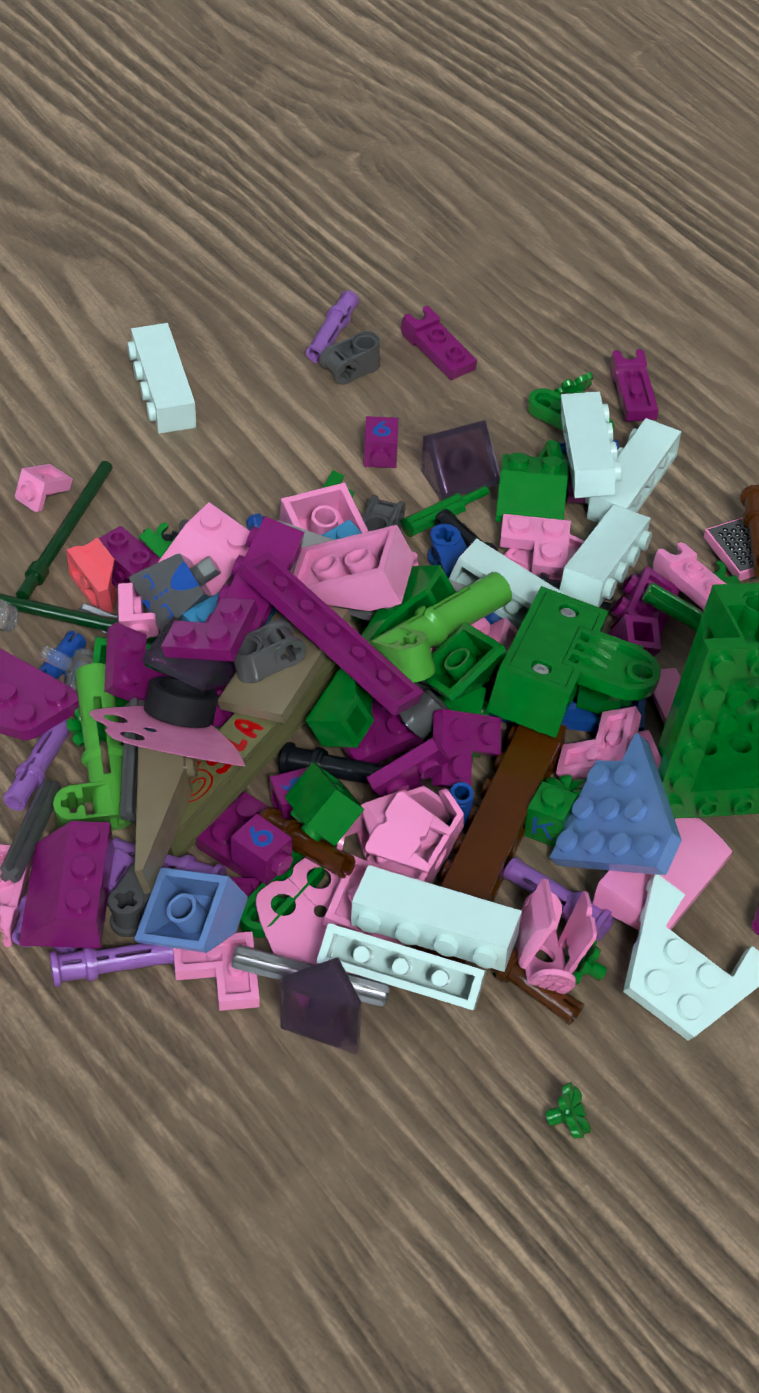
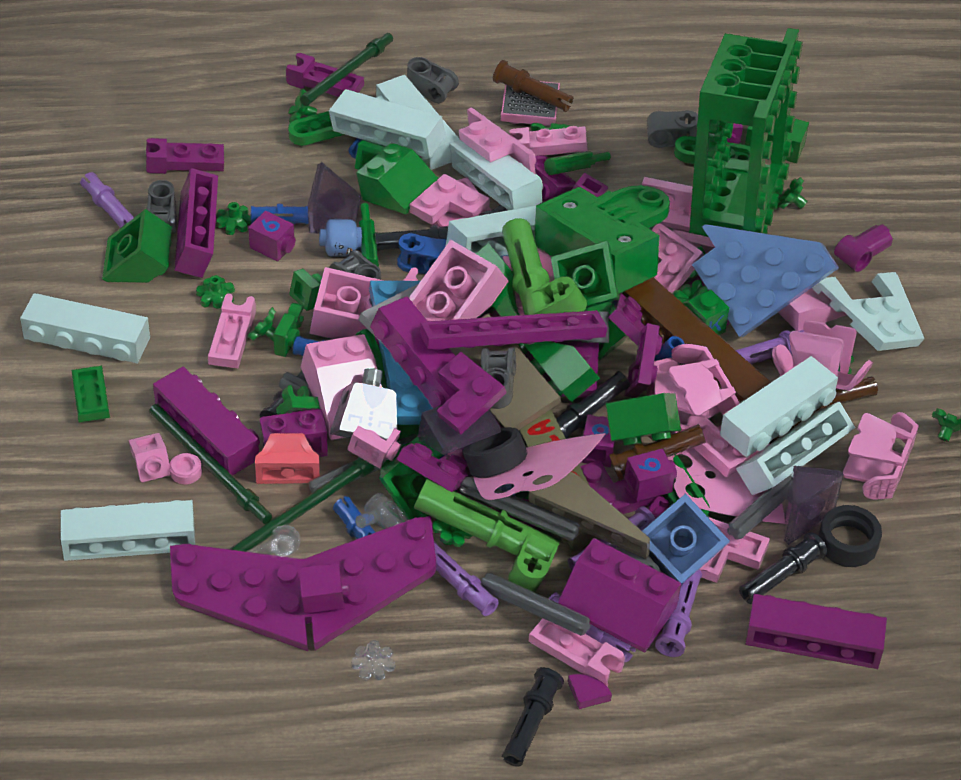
camera: 60 degrees left, 0 degrees up
none -> green plate [71,365,110,422]
none -> green slope [102,209,172,283]
none -> magenta brick [153,366,260,476]
none -> bright pink tile [169,453,202,485]
none -> magenta brick [174,168,218,278]
none -> green plant [196,275,235,309]
none -> bright pink plate [208,294,256,368]
none -> green plant [216,202,251,235]
none -> green plant [247,307,276,342]
none -> blue pin [251,204,309,224]
none -> green plate [273,303,304,357]
none -> dark green bar [300,33,393,106]
none -> medium blue head [319,219,362,257]
none -> dark grey piece [407,57,459,104]
none -> bright pink bracket [459,108,536,174]
none -> black pin [739,532,827,604]
none -> magenta brick [745,594,887,669]
none -> black tyre [818,505,882,567]
none -> bright pink piece [842,412,919,499]

